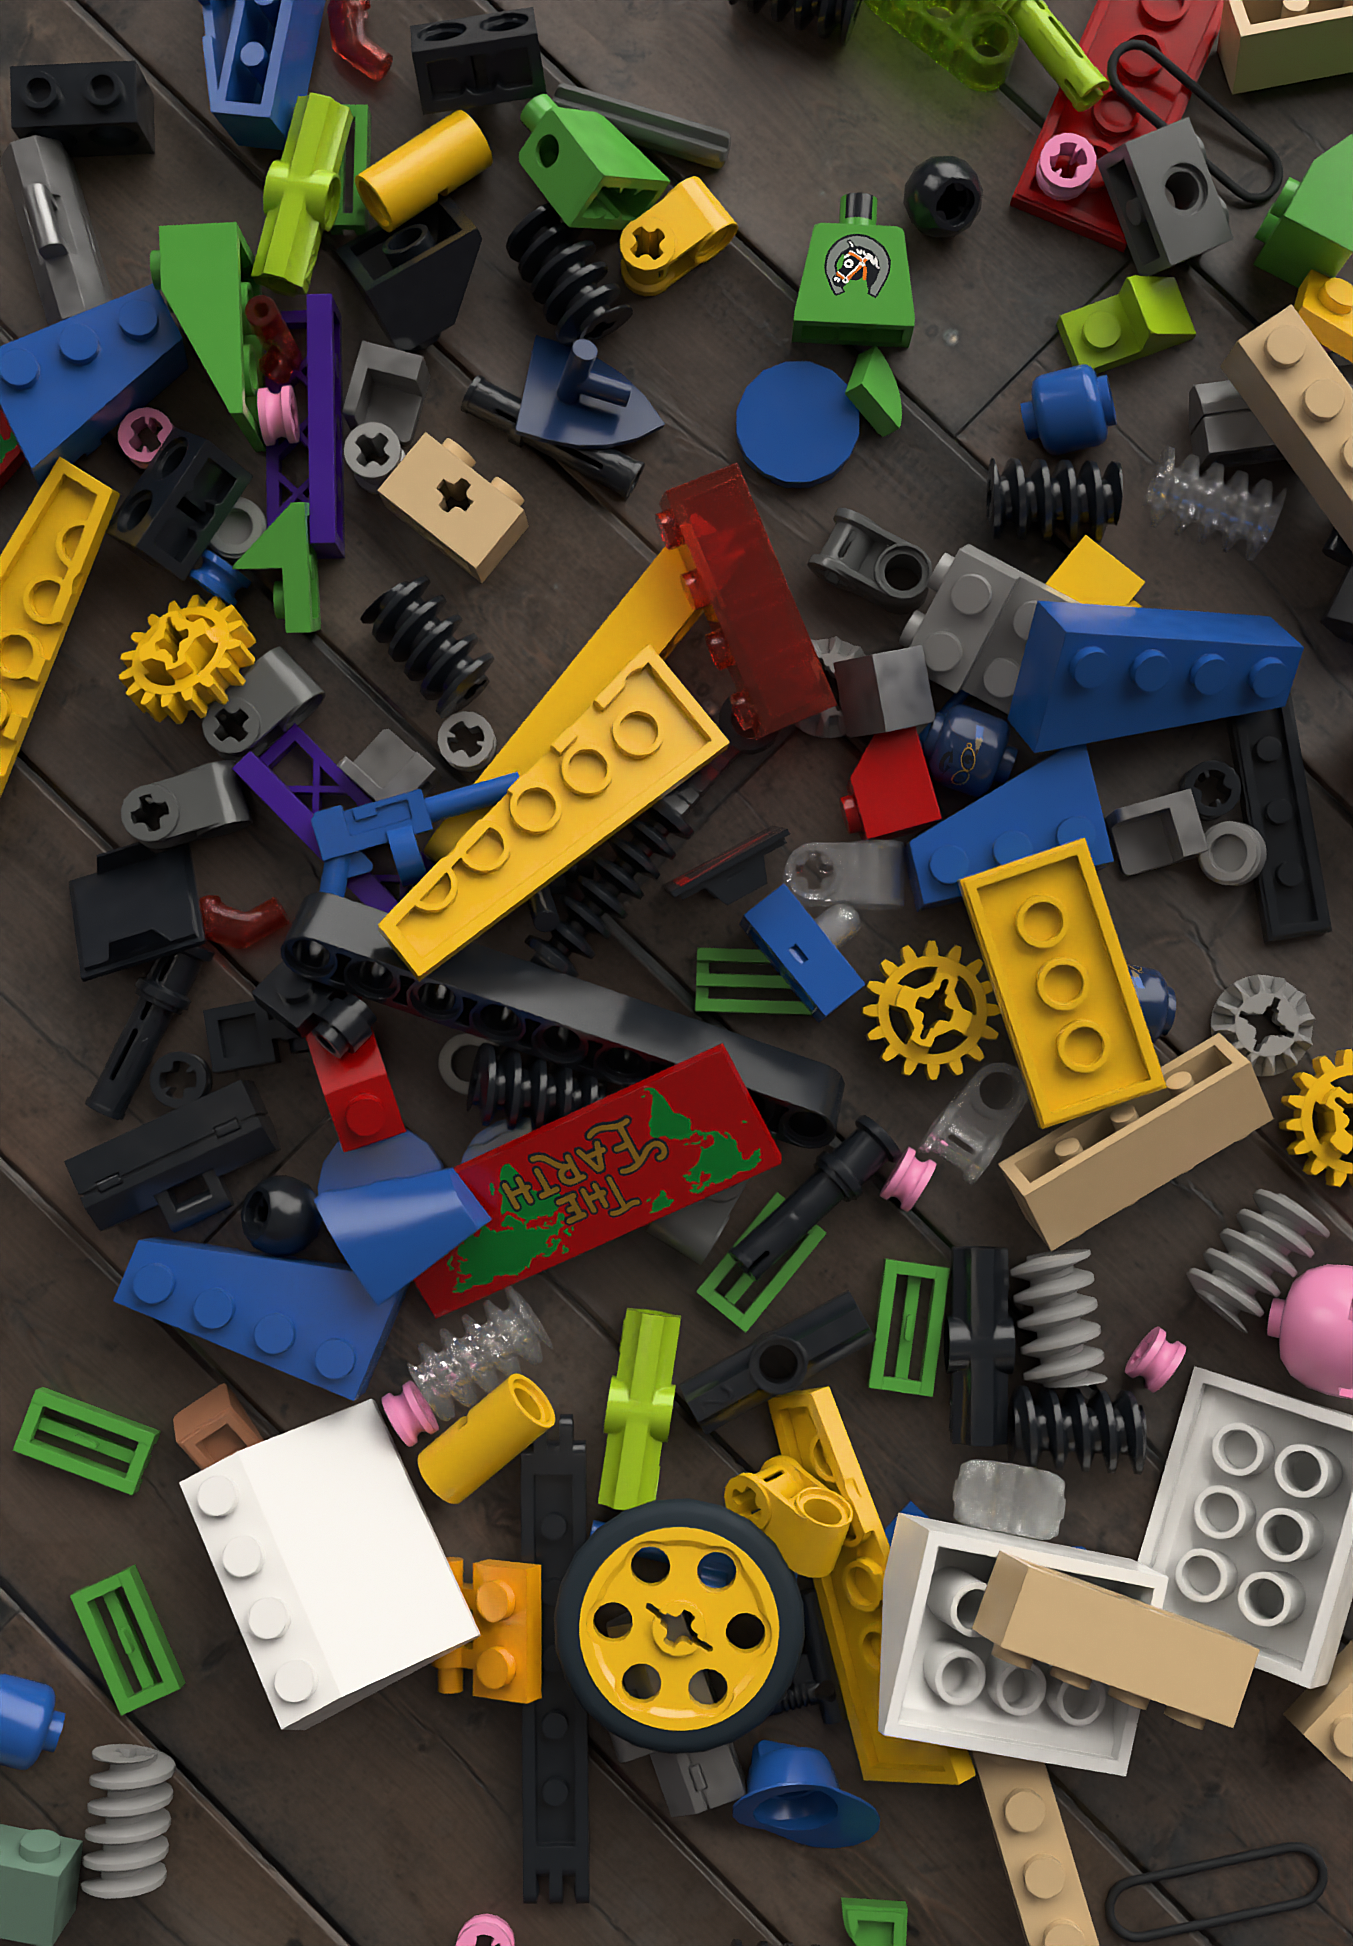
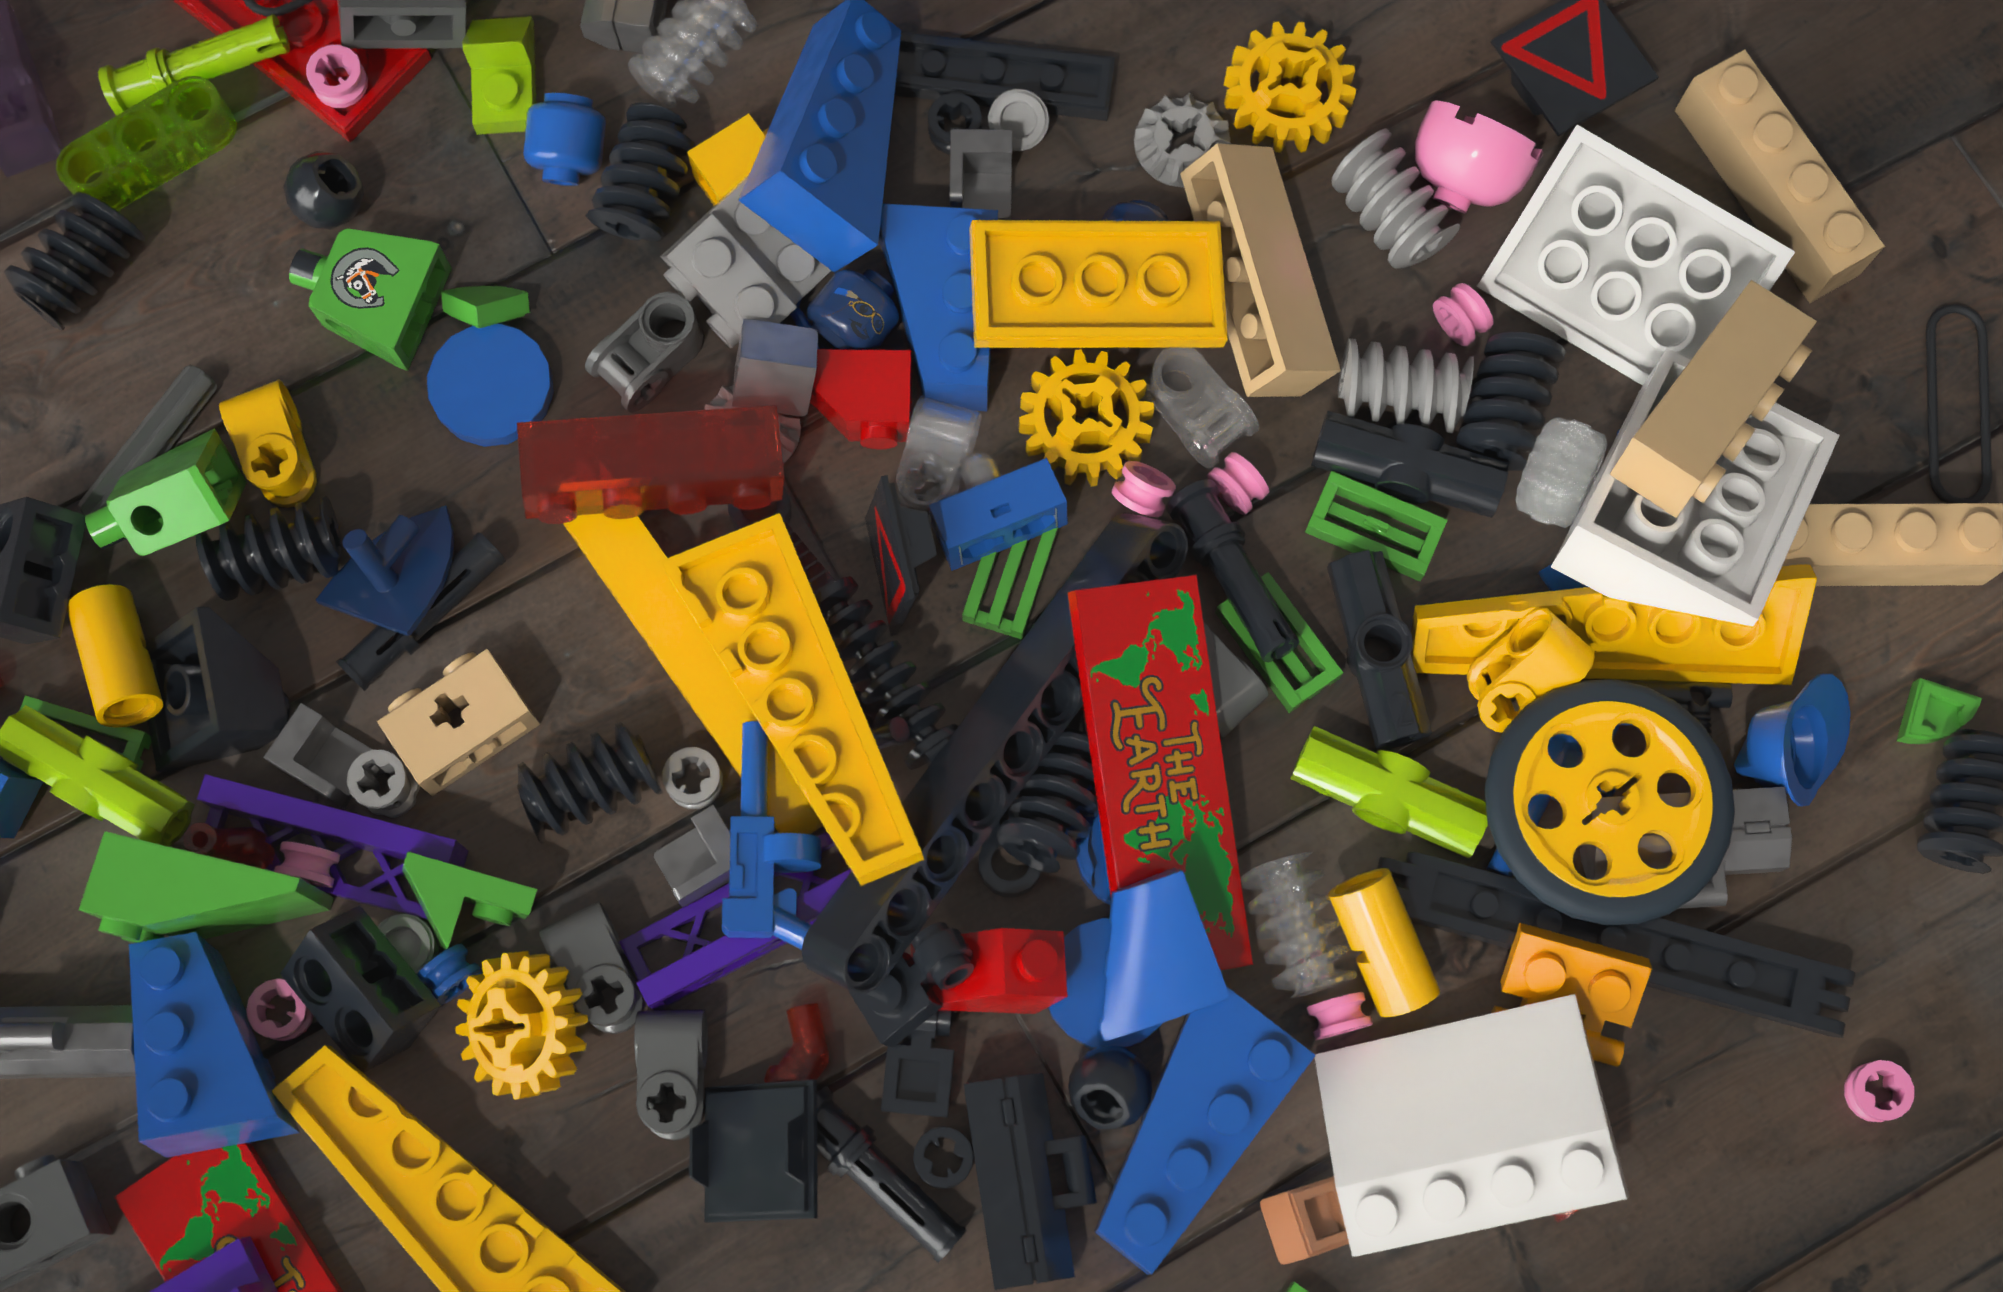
camera: 85 degrees left, 10 degrees down
none -> bright pink bush [1112,461,1176,517]

